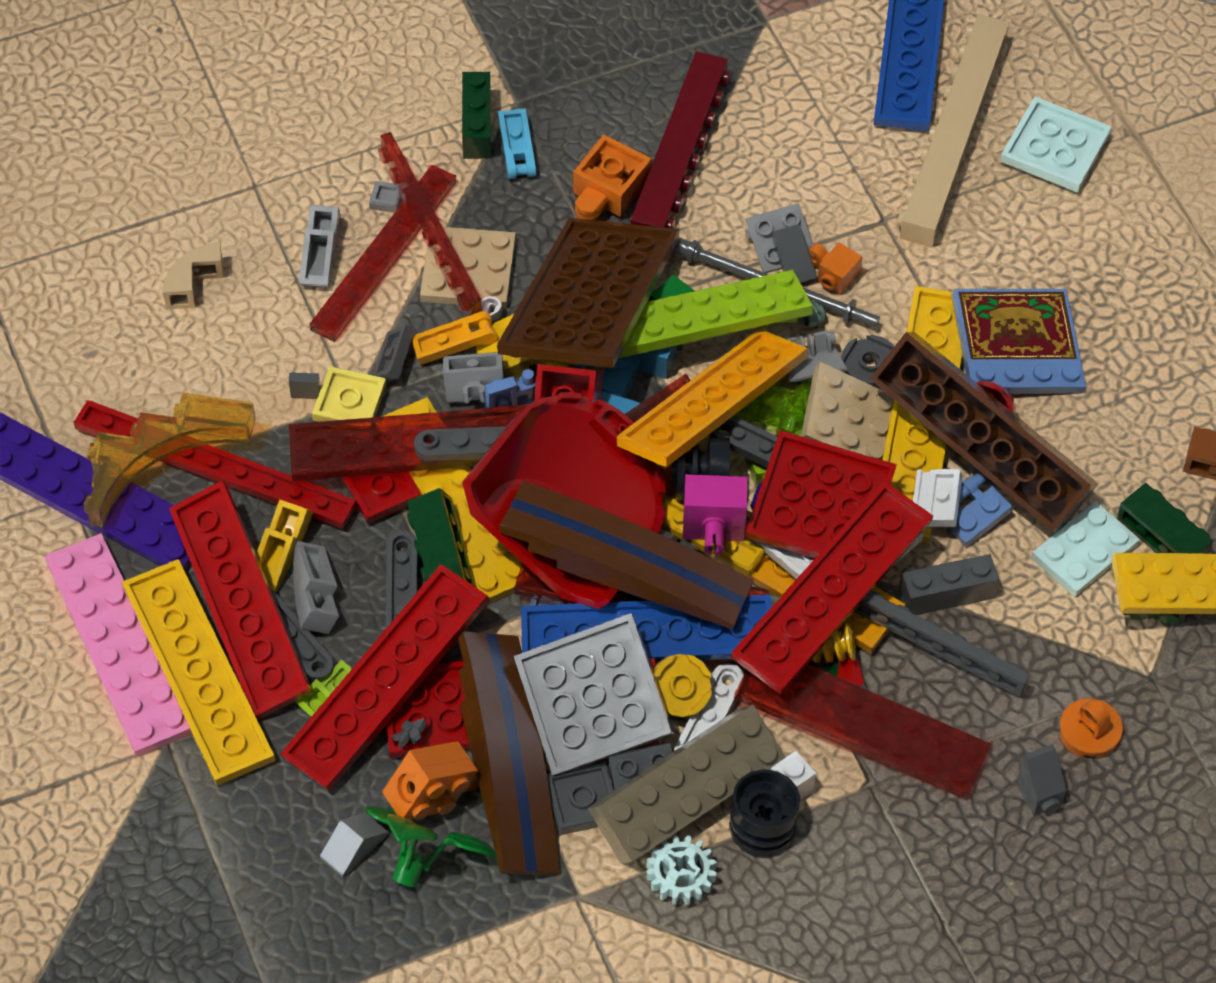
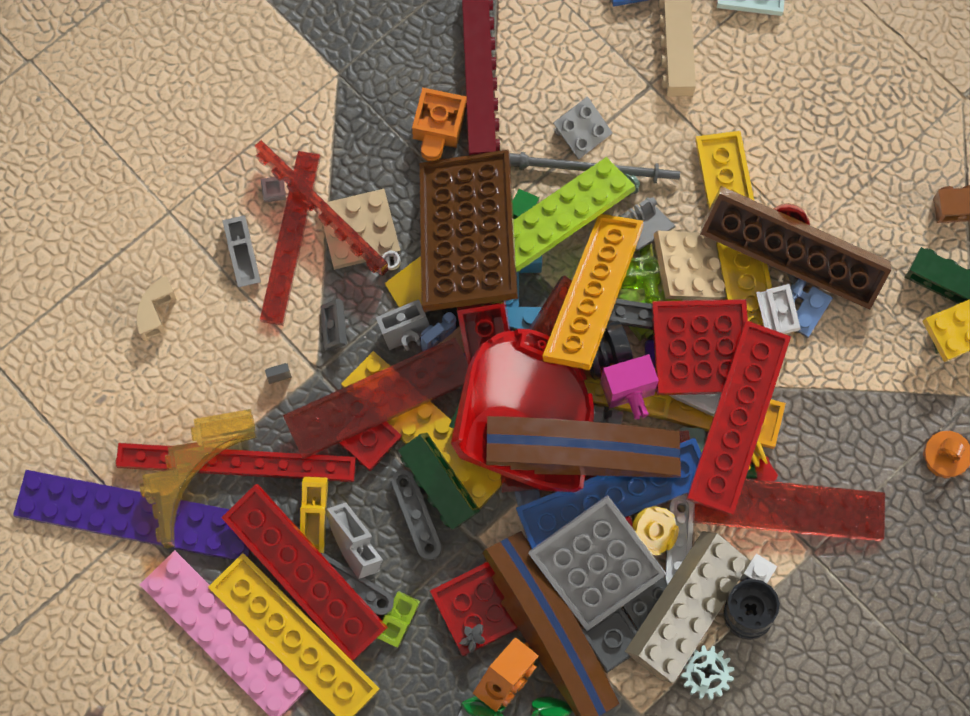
camera: 20 degrees left, 15 degrees up
red plate [280,564,490,792] -> none
light yellow plate [312,366,386,433] -> none
light orange plate [412,311,497,365] -> none
dark grey plate [414,426,507,462] -> none
dark green brick [462,72,491,159] -> none
medium azure plate [498,108,536,180] -> none
dark grey tile [771,224,817,284] -> none
orange brick [809,242,863,295] -> none
dark grey plate [842,335,894,391] -> none
dark grey plate [854,591,1030,697] -> none
dark grey brick [899,554,1000,615] -> none
plate [951,289,1086,394] -> none
dark grey slope [1016,744,1066,816] -> none
light aqua plate [1031,501,1140,597] -> none

